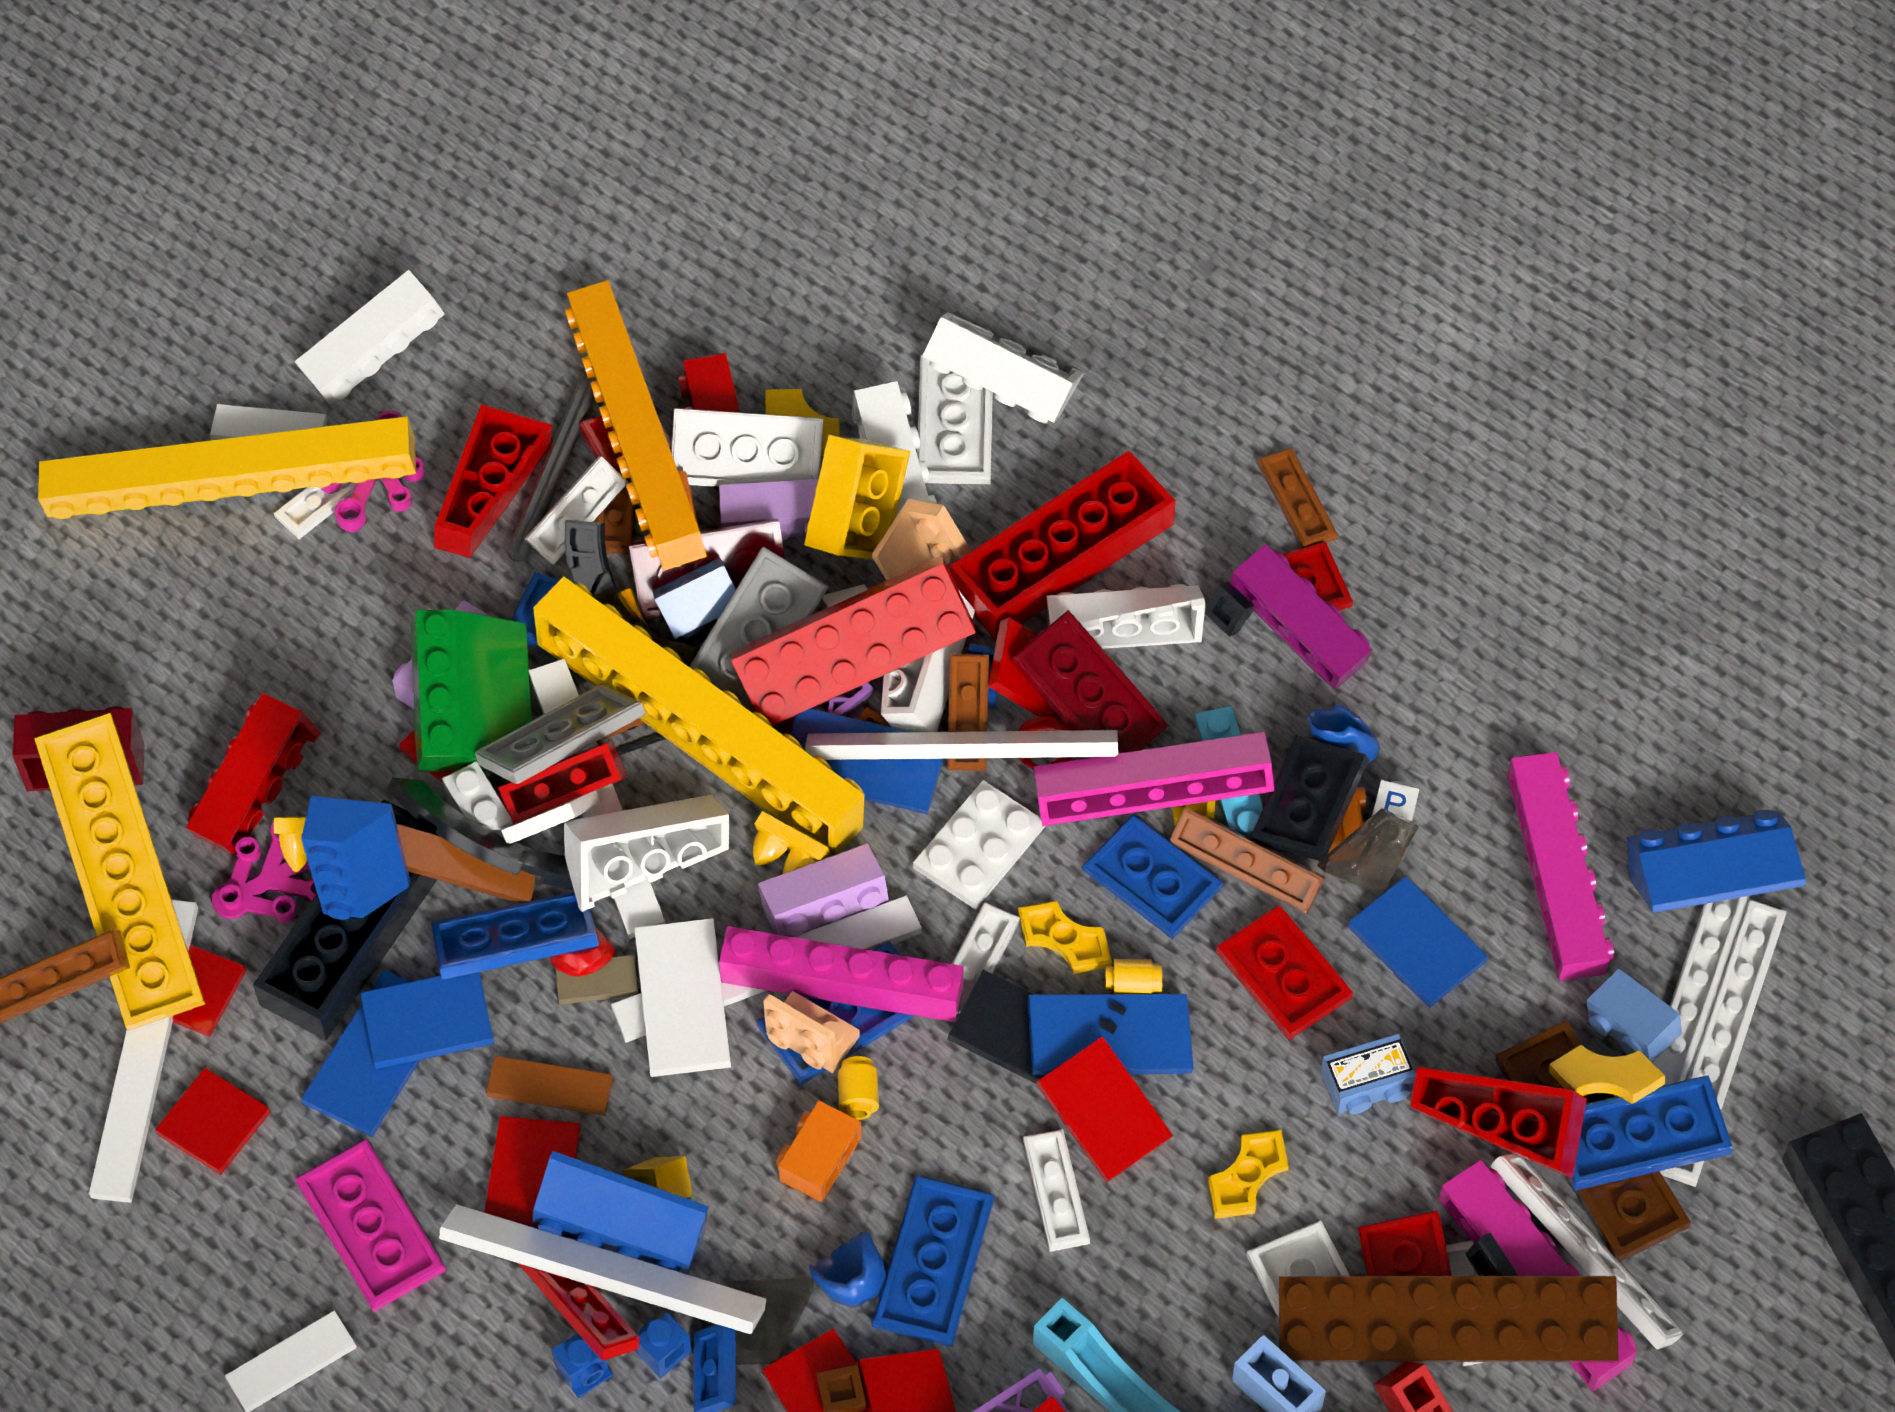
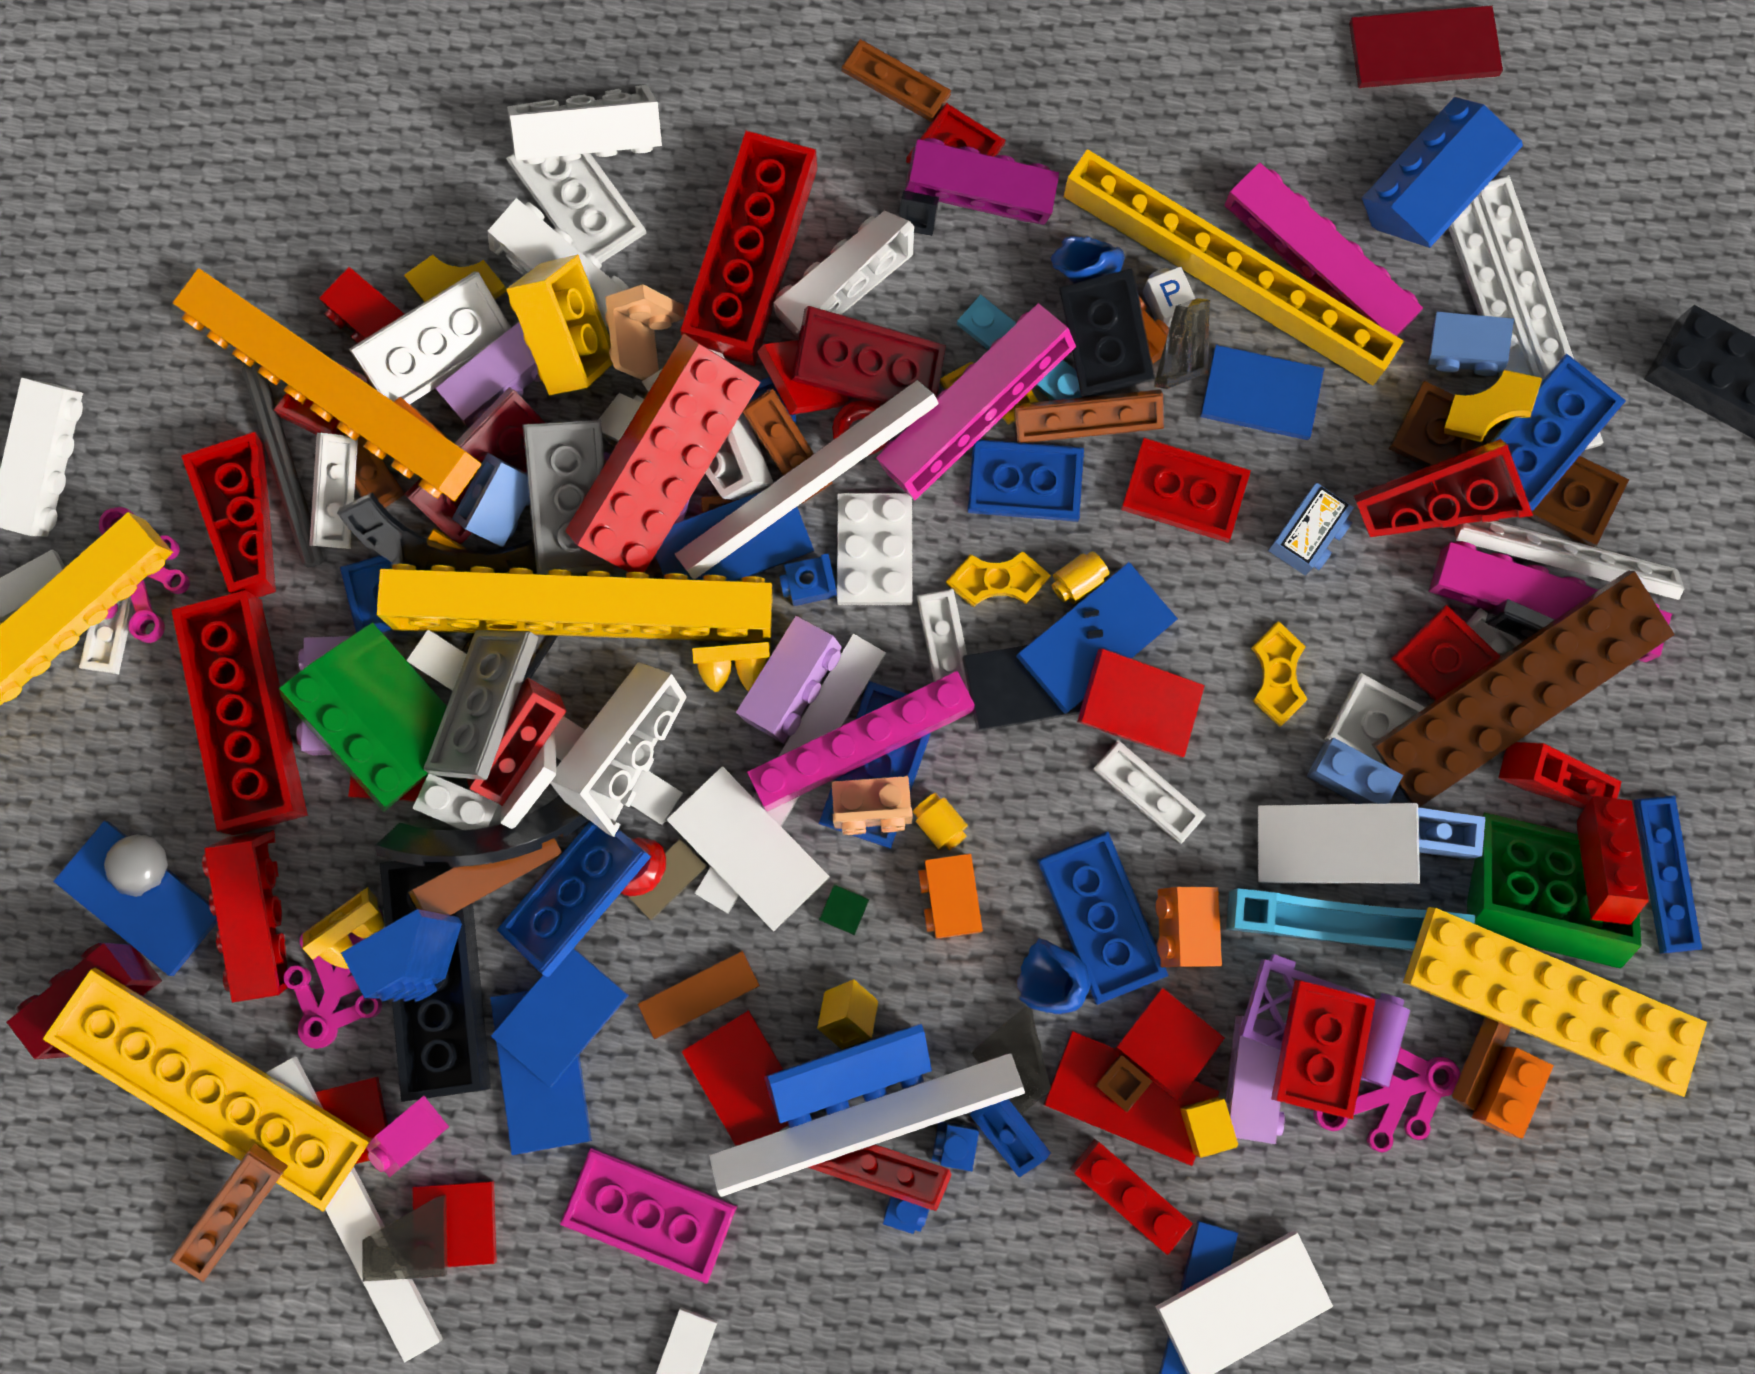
camera: 35 degrees left, 20 degrees up
none -> blue tile [53,821,217,976]
none -> light grey hair [104,834,168,897]
none -> red brick [171,590,308,835]
none -> clear smoke wing [362,1195,447,1282]
none -> dark pink slope [366,1096,449,1178]
none -> blue brick [779,553,837,606]
none -> dark green tile [819,884,870,936]
none -> yellow brick [1063,149,1404,386]
none -> orange brick [1155,887,1222,967]
none -> white tile [1258,803,1420,884]
none -> medium blue brick [1307,738,1403,804]
none -> dark red tile [1349,5,1503,88]

